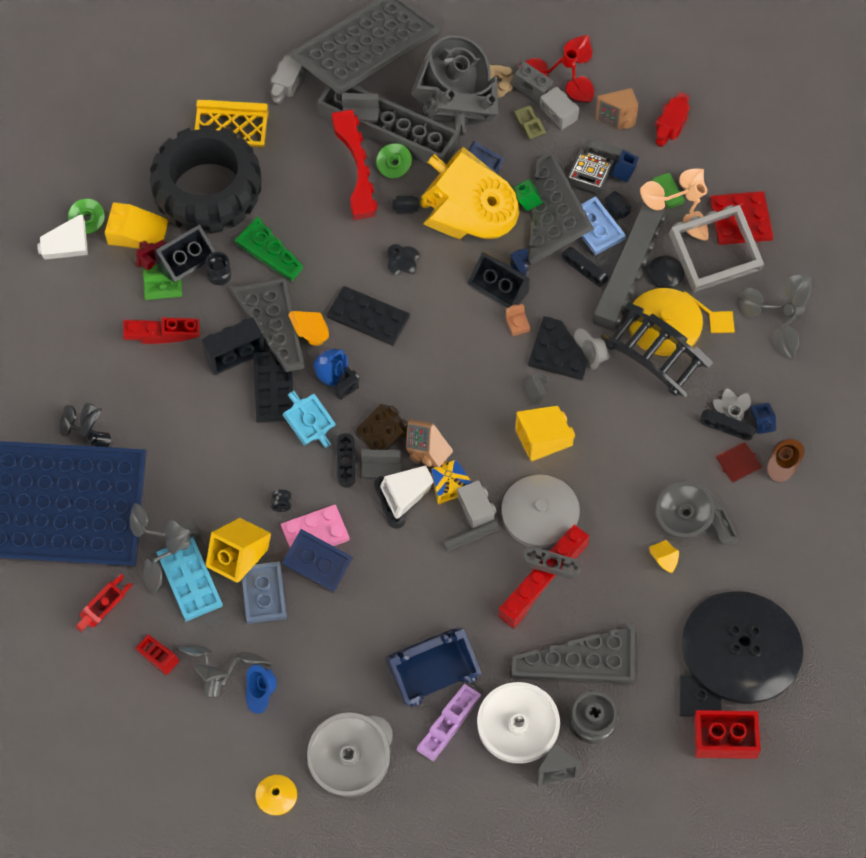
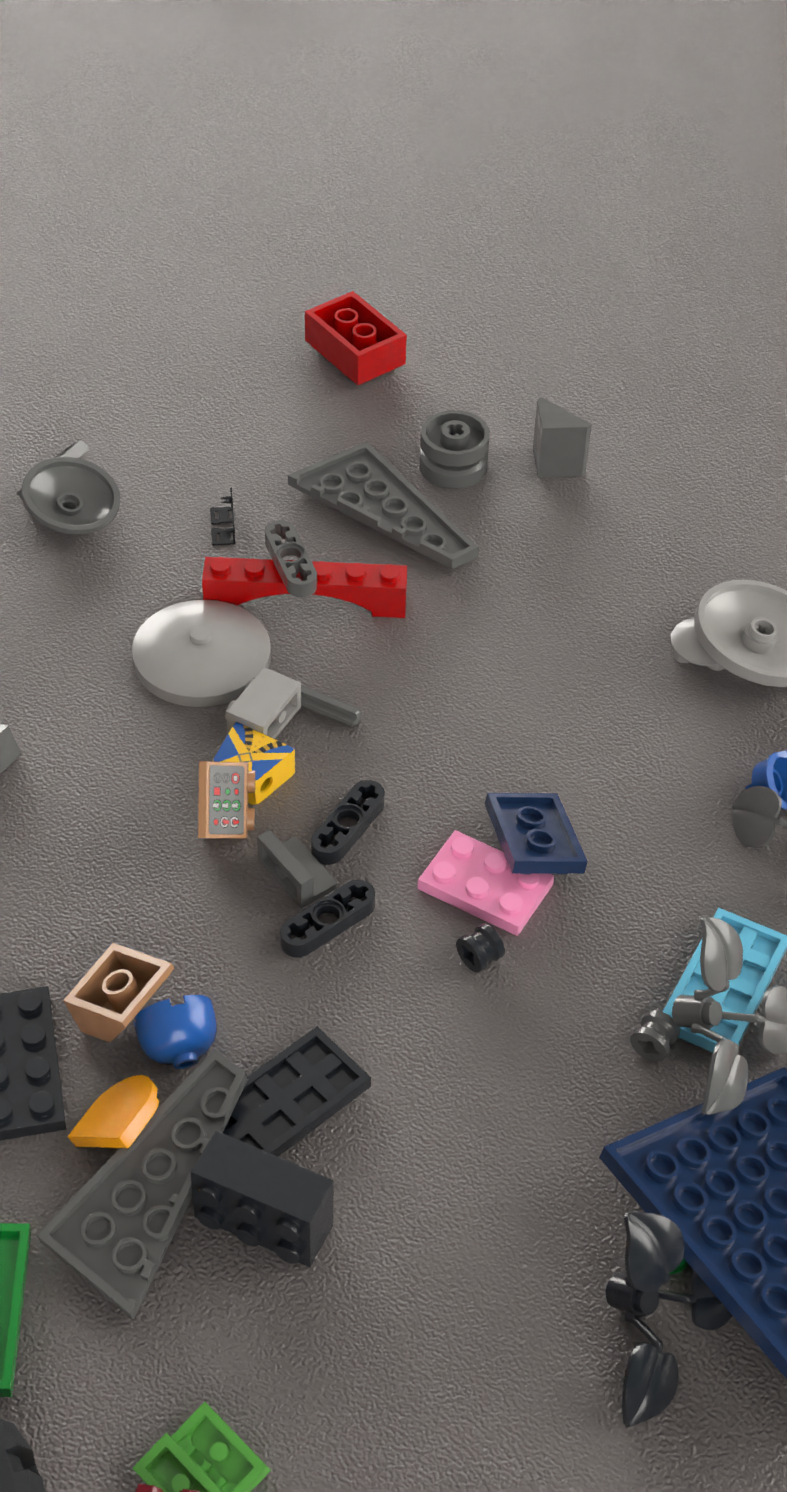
camera: 130 degrees left, 15 degrees down
red slope [123,317,200,344] -> none
black slope [155,224,216,283] -> none
black wheel [205,252,231,285] -> none
yellow slope [206,518,271,583] -> none
sand blue plate [242,561,287,624] -> none
medium azure plate [283,391,336,448] -> none
black bracket [336,366,360,400] -> none
dark brown bracket [357,404,408,450] -> none
white slope [380,466,434,519] -> none
dark blue windscreen [385,627,482,707] -> none
lavender slope [416,684,481,762] -> none
white dish [477,682,560,763] -> none
yellow slope [515,406,575,461] -> none
yellow tile [649,540,679,573] -> none
black plate [680,675,721,717] -> none
black dish [682,591,803,704] -> none
none -> medium nougat slope [63,943,175,1043]
none -> black piece [210,487,235,545]

